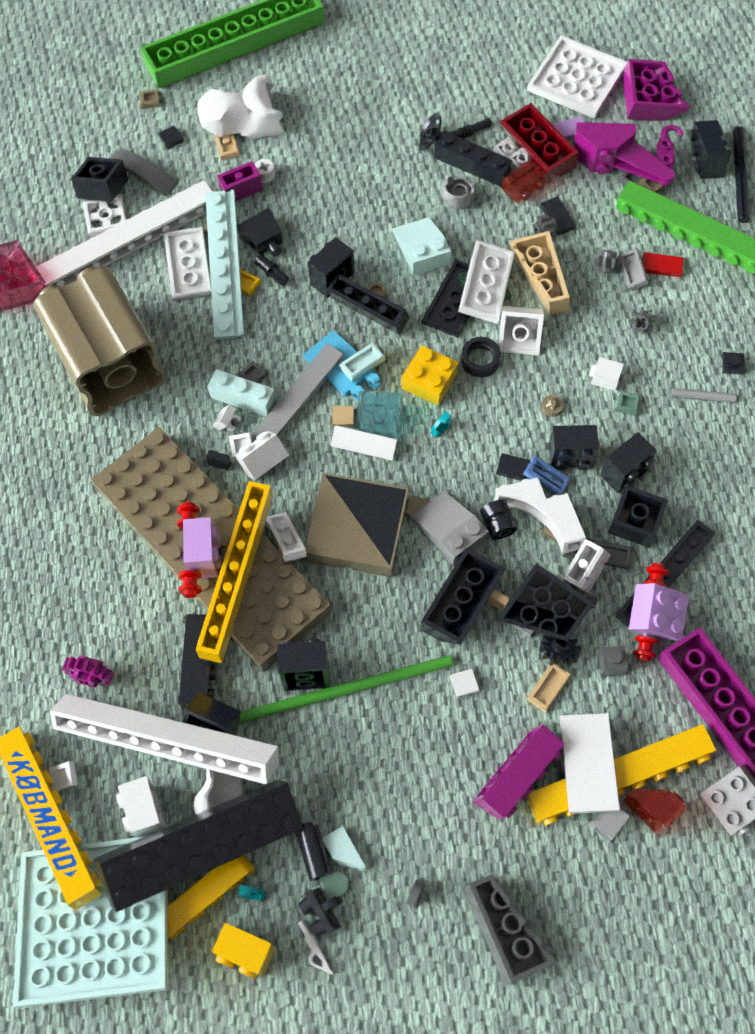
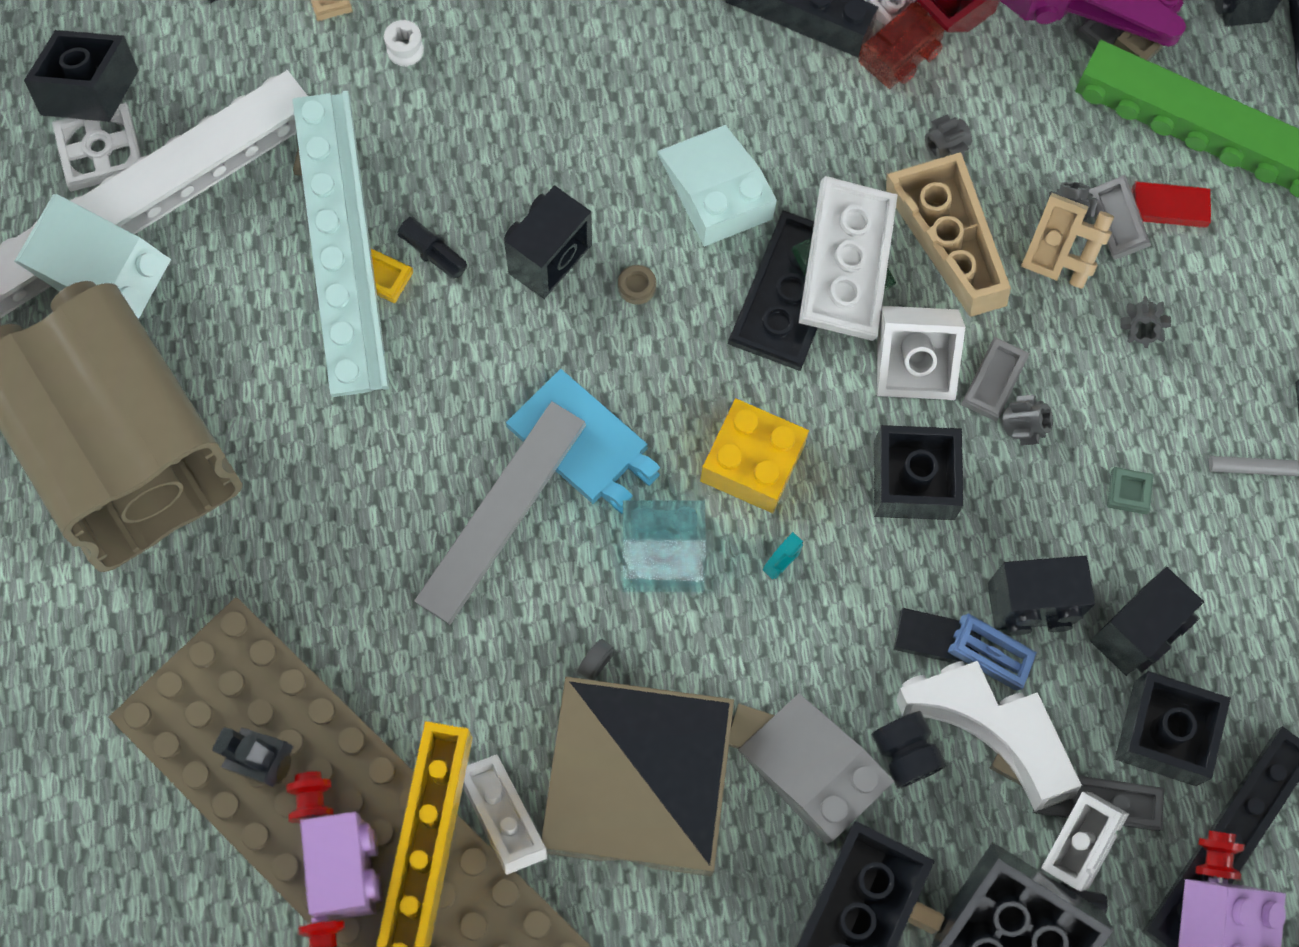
camera: 10 degrees left, 5 degrees up
dark grey slope [109,149,178,196] -> none
white tile [164,227,212,301] -> none
black tile [206,450,231,471] -> none
light aqua brick [207,369,276,417] -> none
white tile [213,405,241,432] -> none
magenta brick [217,161,263,201] -> none
white plate [229,432,253,457] -> none
white brick [235,431,289,480] -> none
black torso [237,208,283,257] -> none
dark grey tile [239,360,268,383] -> none
black brick [327,273,409,335] -> none
white tile [331,425,398,461] -> none
tan tile [332,406,354,428] -> none
light aqua tile [339,342,385,382] -> none
light grey hair [442,176,476,209] -> none
black tyre [461,336,501,378] -> none
black tile [540,196,576,236] -> none
dark tan tile [542,395,563,417] -> none
white brick [589,357,624,391] -> none
none -> light aqua slope [14,194,171,319]
none -> black hips [212,727,294,787]
none -> dark grey tile [577,639,614,680]
none -> black brick [874,425,963,520]
none -> light grey tile [961,337,1030,422]
none -> dark grey gear [1003,395,1053,445]
none -> tan plate [1021,193,1114,288]

